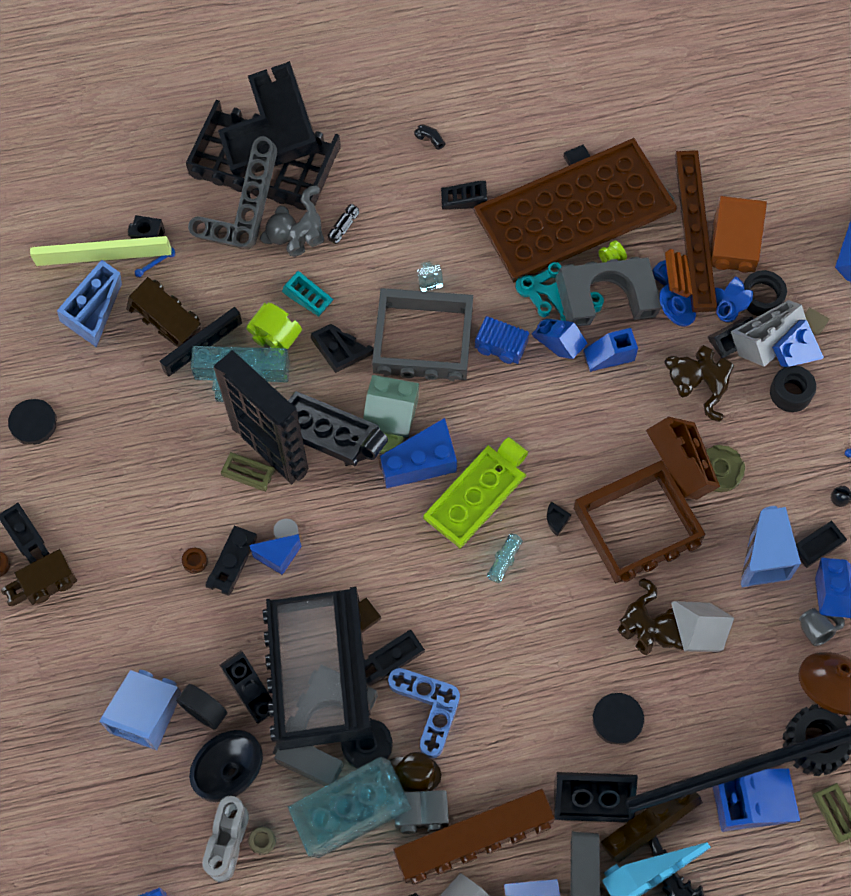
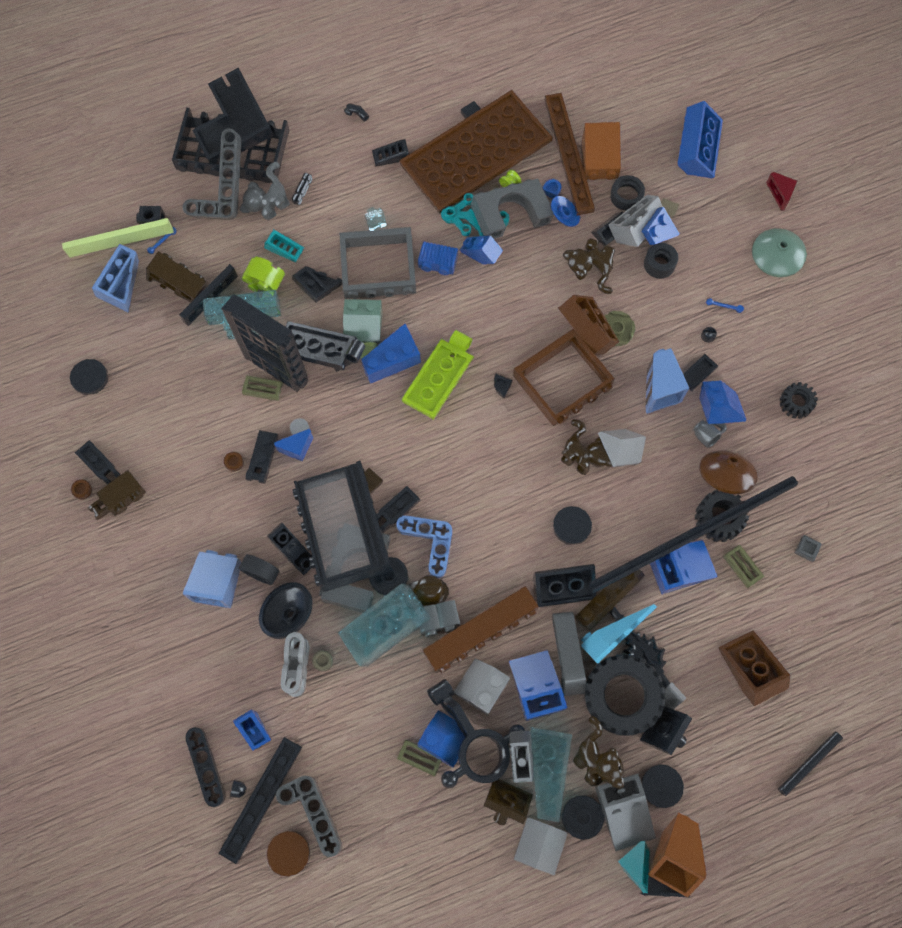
camera: 10 degrees left, 5 degrees up
clear light blue pin [487,533,523,583] -> none
blue slope [583,328,638,372] -> none
dark orange tile [665,249,692,298] -> none
blue plate [715,277,753,323] -> none

